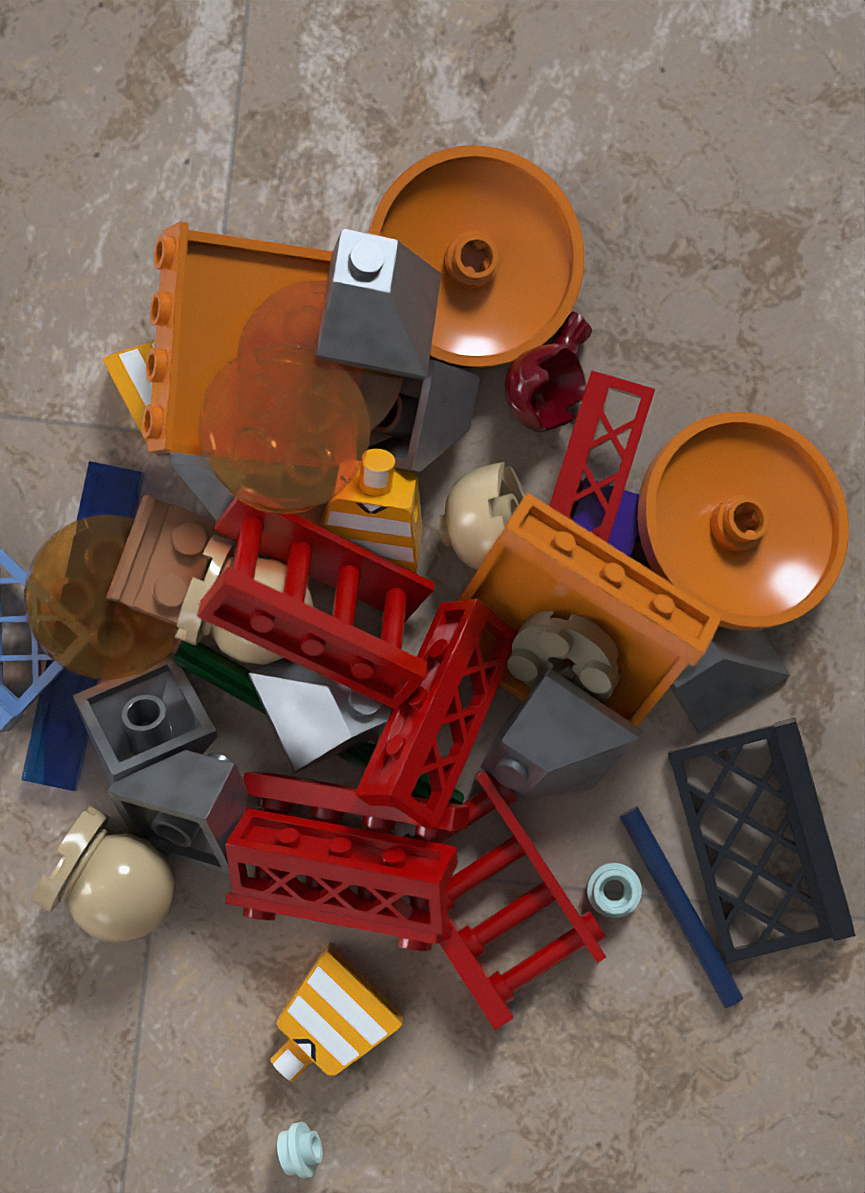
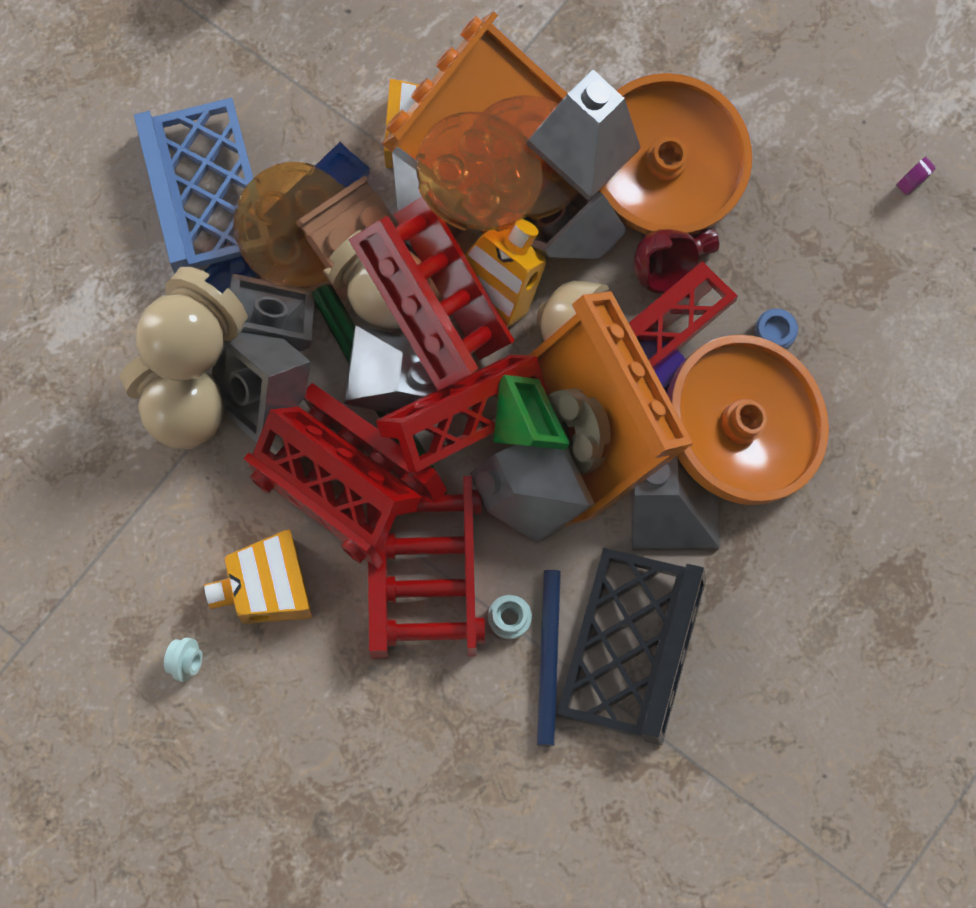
camera: 30 degrees right, 15 degrees down
none -> tan tile [135,267,248,381]
none -> green slope [493,375,569,450]
none -> medium blue tile [754,309,798,350]
none -> magenta tile [896,156,936,195]

